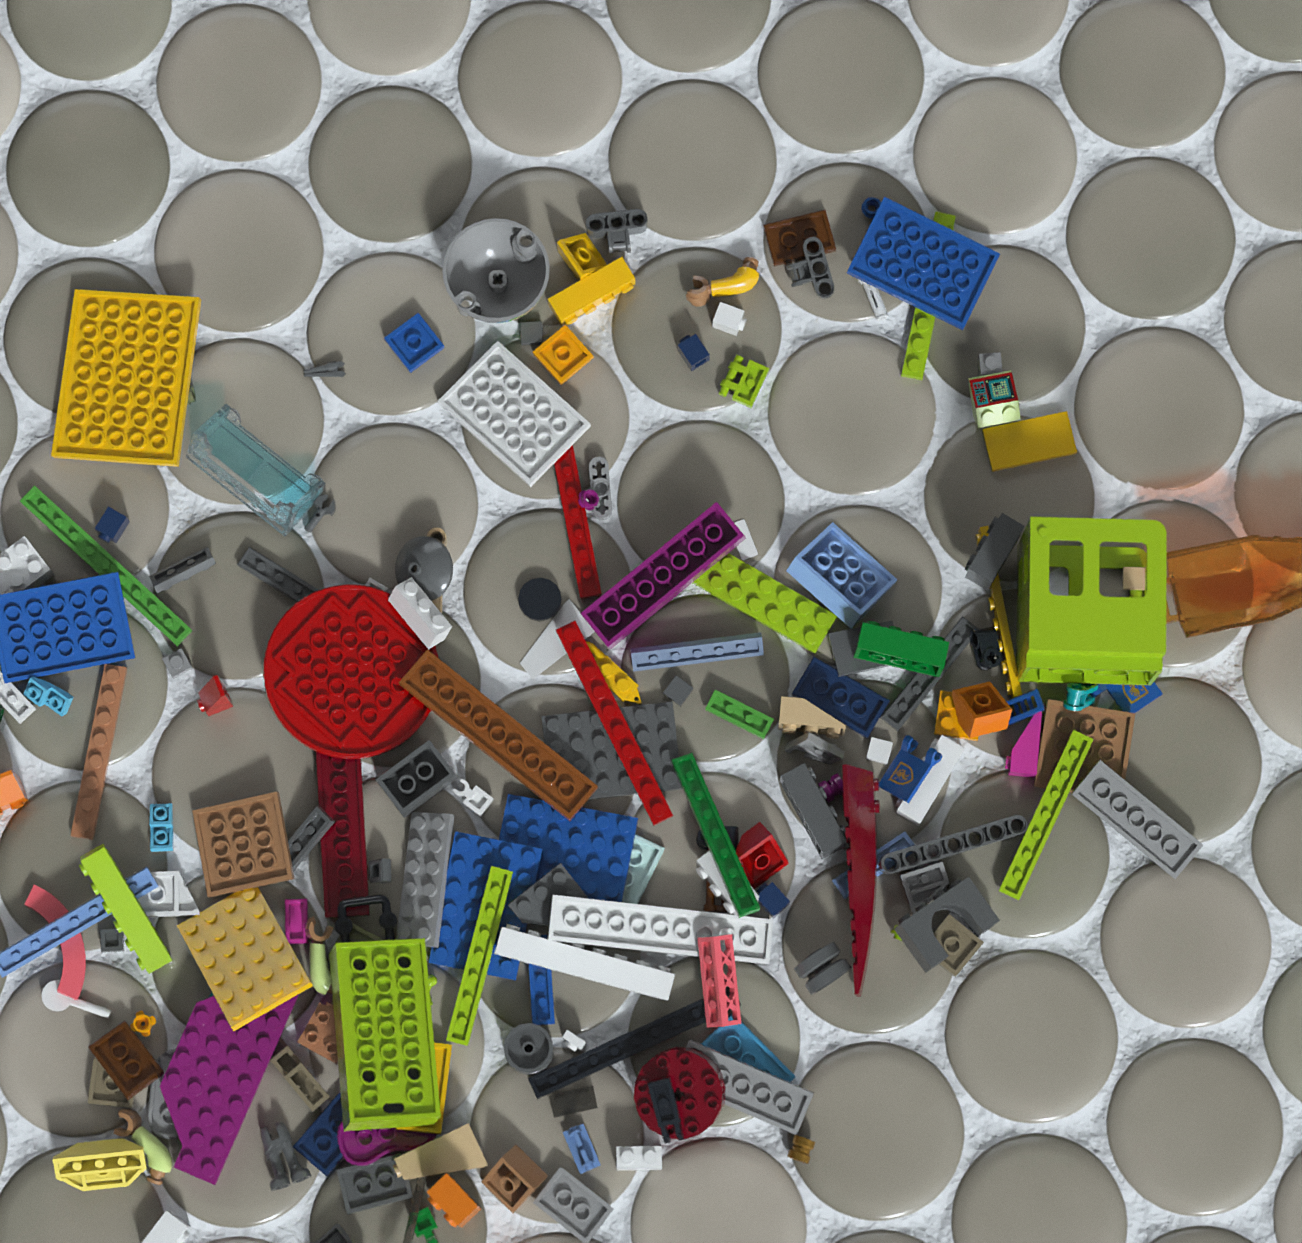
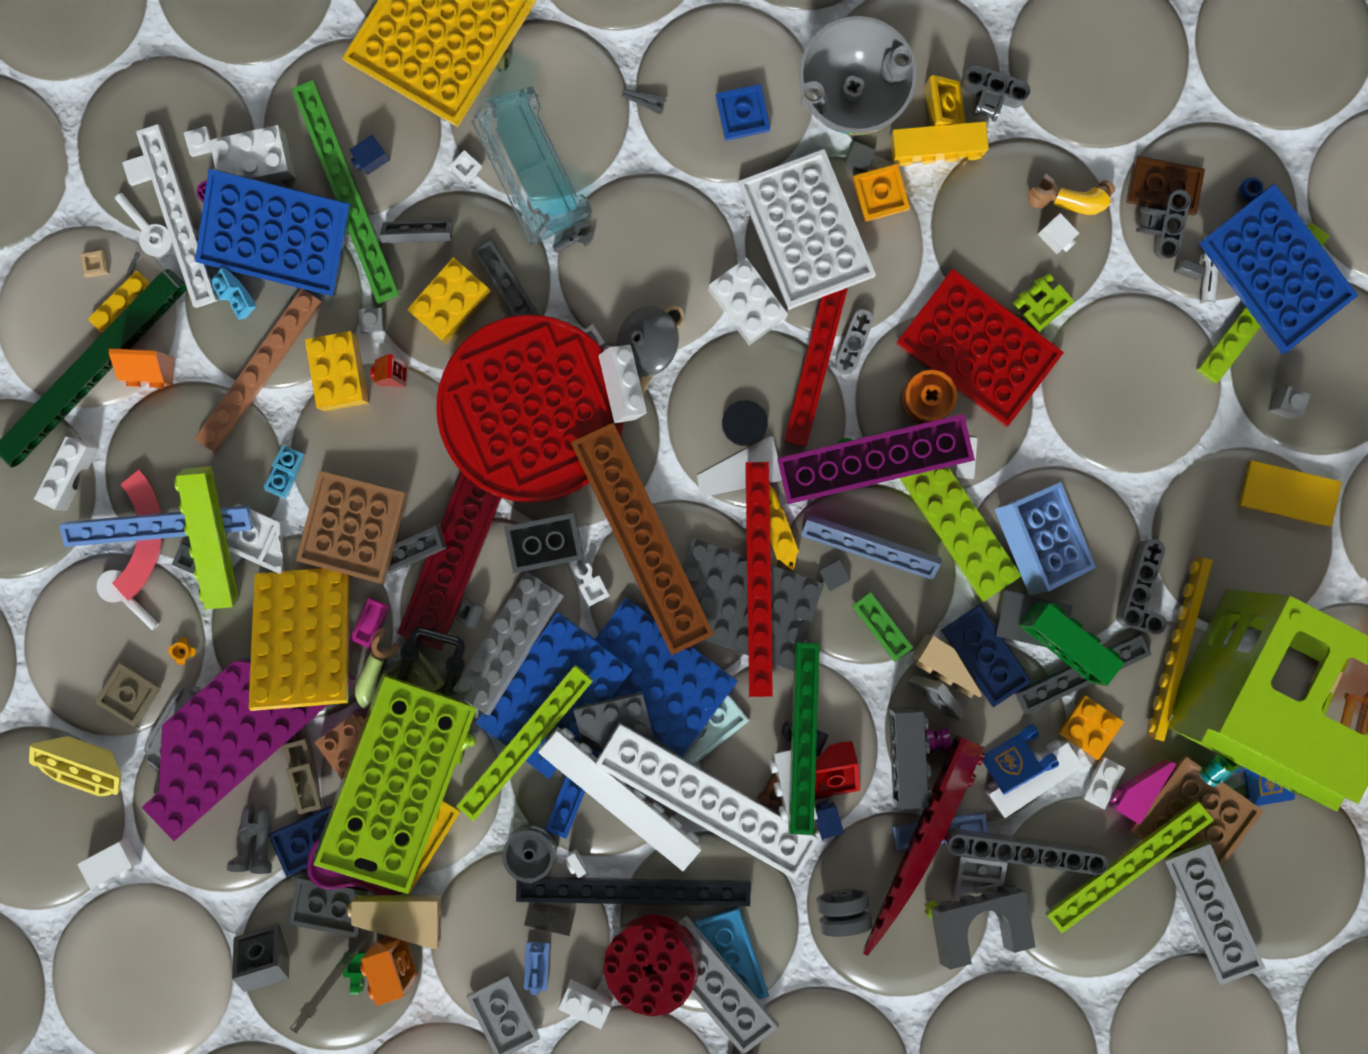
camera: 30 degrees right, 10 degrees up
reddish brown tile [88,1020,165,1100] -> none
piece [113,1109,172,1185] -> none
medium nougat slope [481,1145,548,1213] -> none
magenta plate [578,490,599,511] -> none
black hinge [648,1077,684,1144] -> none
dark blue brick [678,334,710,372] -> none
coral fence [697,934,741,1028] -> none
white tile [866,737,893,765] -> none
dark tan plate [934,914,984,977] -> none
orange slope [952,681,1012,738] -> none
dark grey brick [964,513,1025,591] -> none
slope [968,370,1021,428] -> none
black piece [970,627,1002,671] -> none
blue slope [1006,689,1045,725] -> none
none -> yellow brick [305,331,369,411]
none -> yellow brick [407,257,492,345]
none -> white plate [449,150,482,185]
none -> white brick [708,257,788,345]
none -> red plate [895,269,1064,427]
none -> orange wheel [901,370,957,424]
none -> white plate [1081,756,1125,810]
none -> dark grey beam [1116,539,1167,635]
none -> dark grey tile [1174,259,1206,280]

